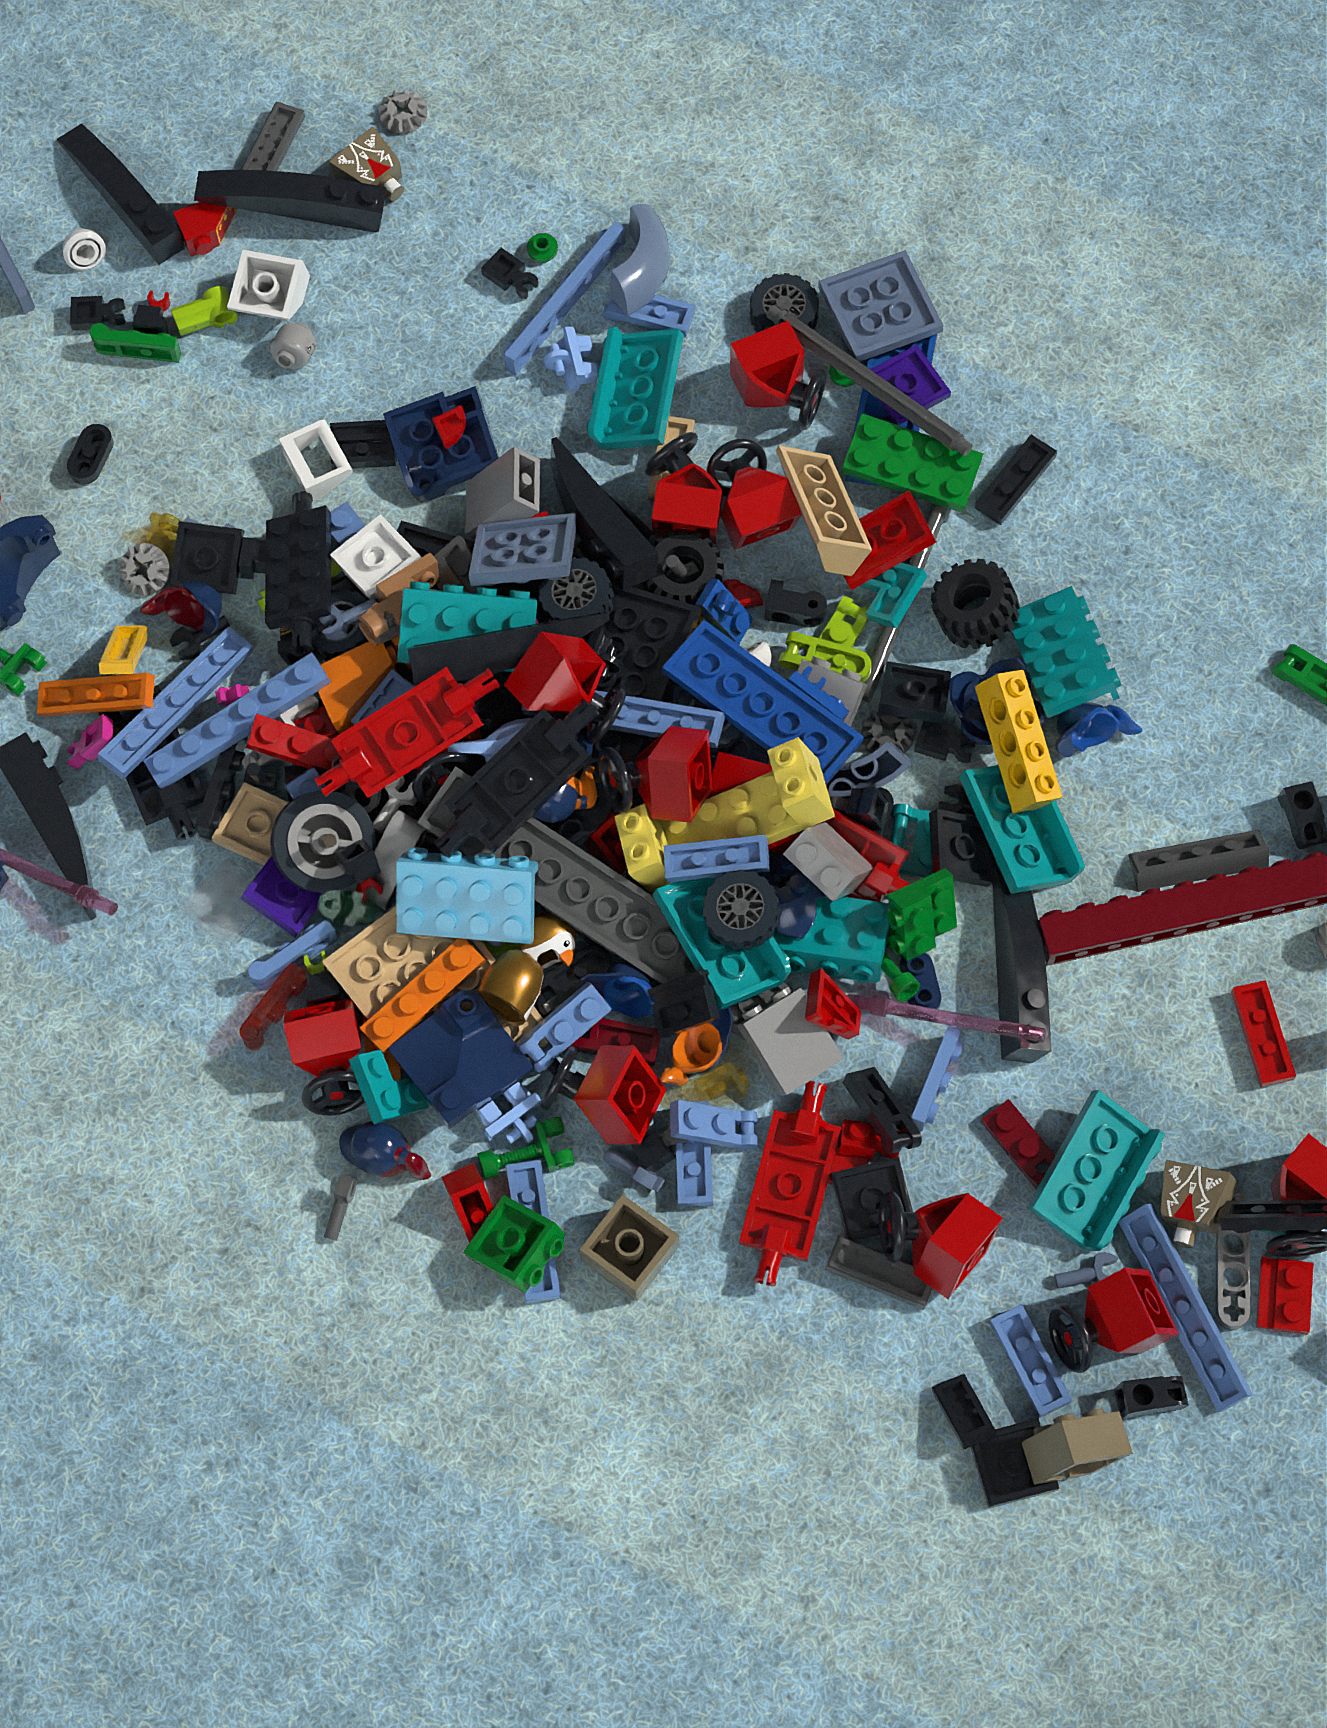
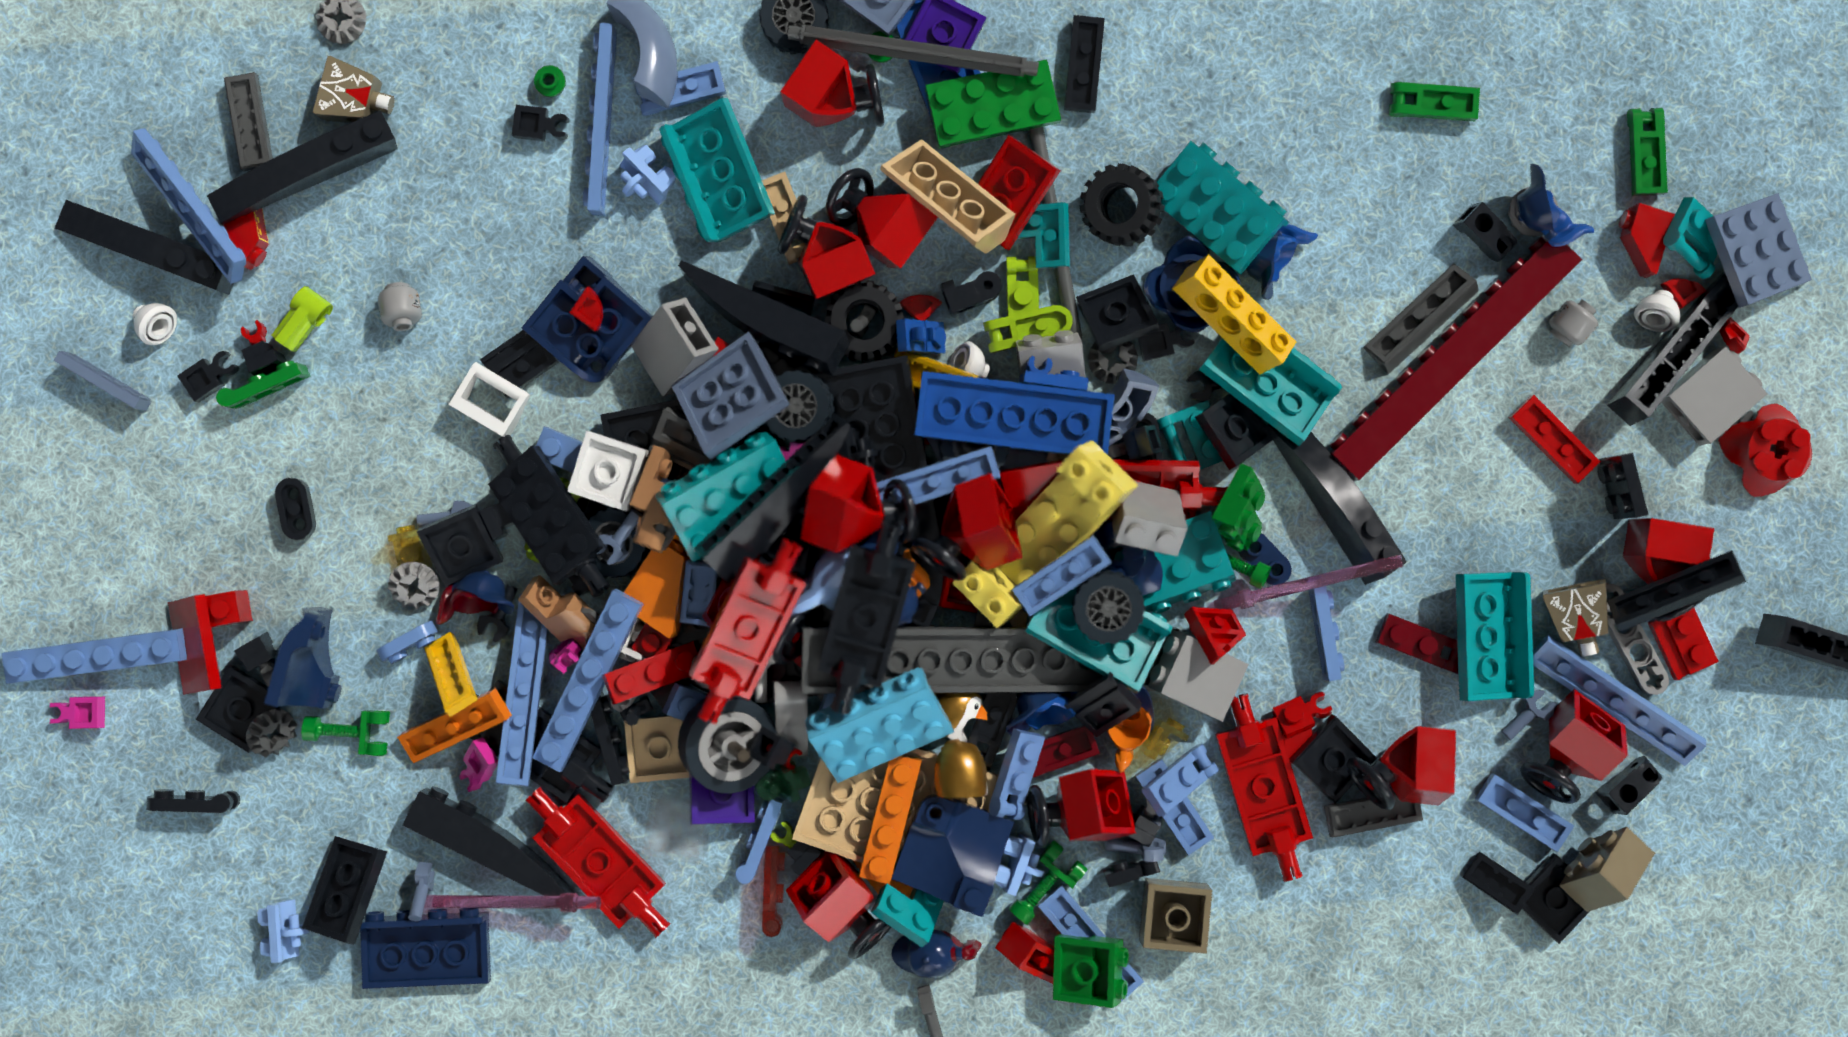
camera: 30 degrees left, 20 degrees up
white slope [227,250,310,321] -> none
black plate [842,1067,922,1155] -> none
none -> medium blue plate [131,128,246,284]
none -> medium blue plate [376,621,438,664]
none -> medium nougat plate [518,575,600,649]
none -> red plate [525,787,670,938]
none -> black plate [1103,859,1160,888]
none -> black plate [1597,453,1649,519]

